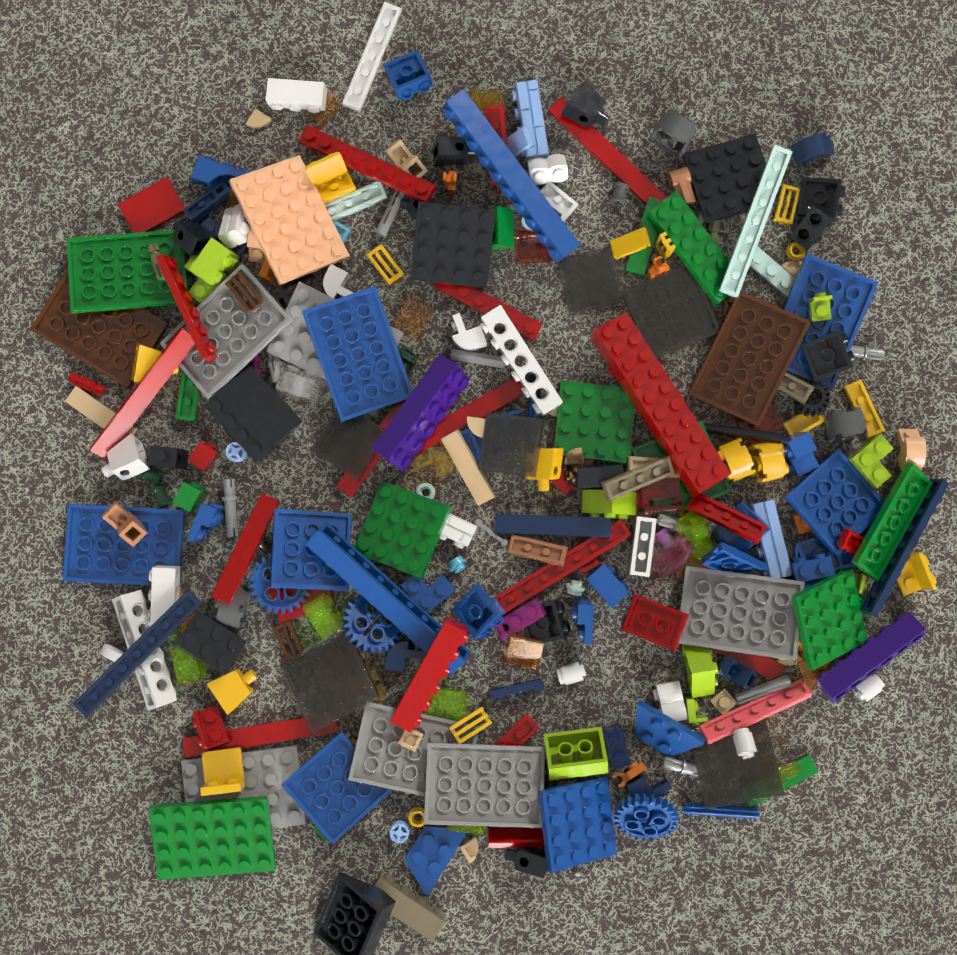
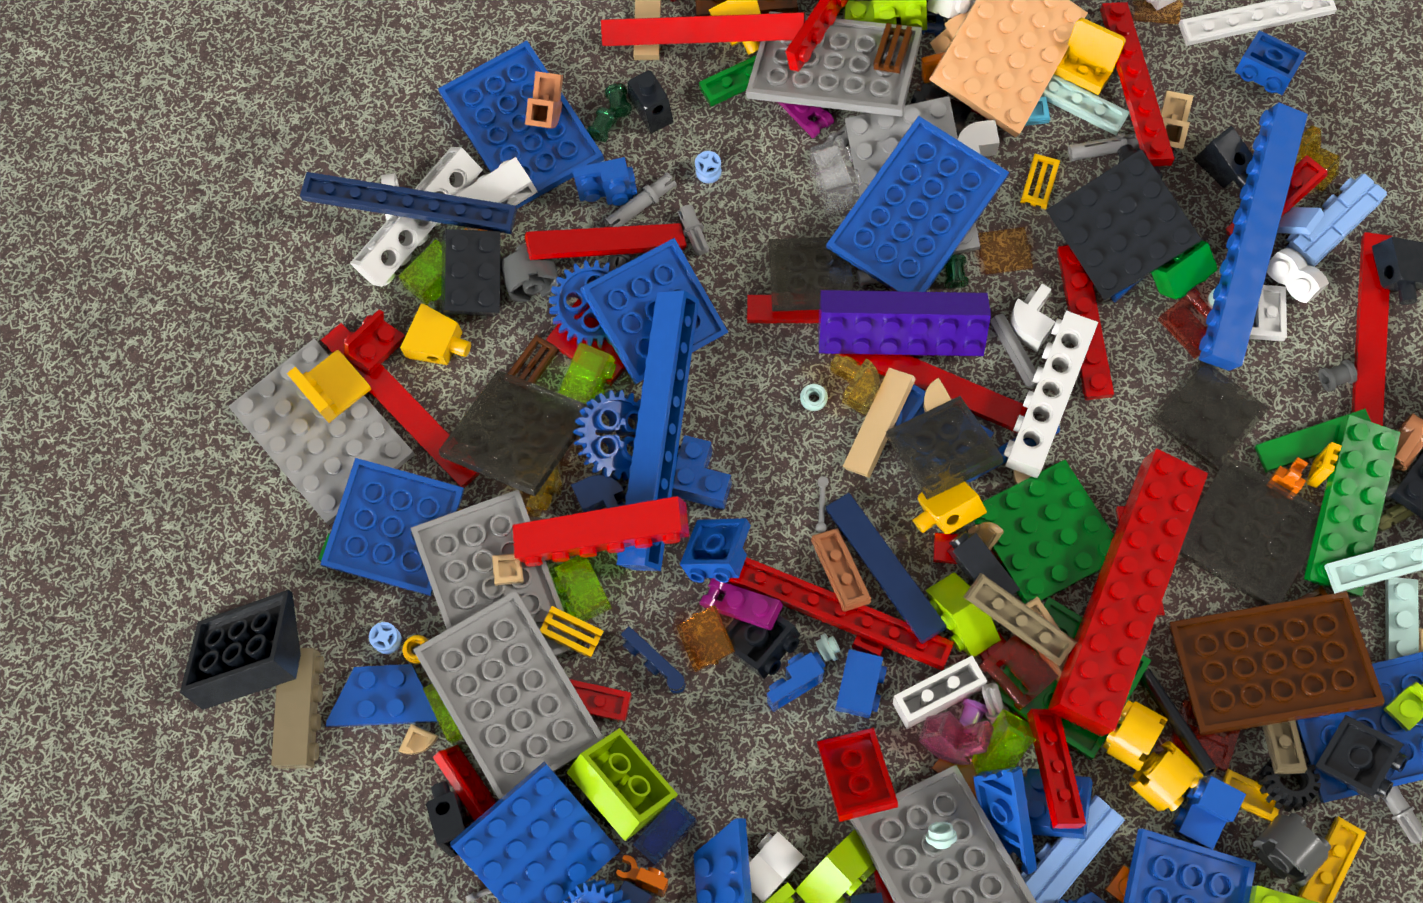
camera: 65 degrees right, 15 degrees down
white torso [101,434,150,480] -> none
green plate [148,796,276,880] -> none
green brick [172,481,209,513] -> none
red brick [187,441,220,472] -> none
black slope [204,365,303,462] -> none
green plate [355,481,452,579] -> none
white brick [440,513,477,549] -> none
orange plate [442,171,457,195] -> none
medium azure plate [448,556,467,573] -> none
white brick [557,662,586,685] -> none
yellow tile [610,227,651,260] -> none
none -> light grey axle [677,205,709,256]
none -> light aqua plate [926,822,957,849]

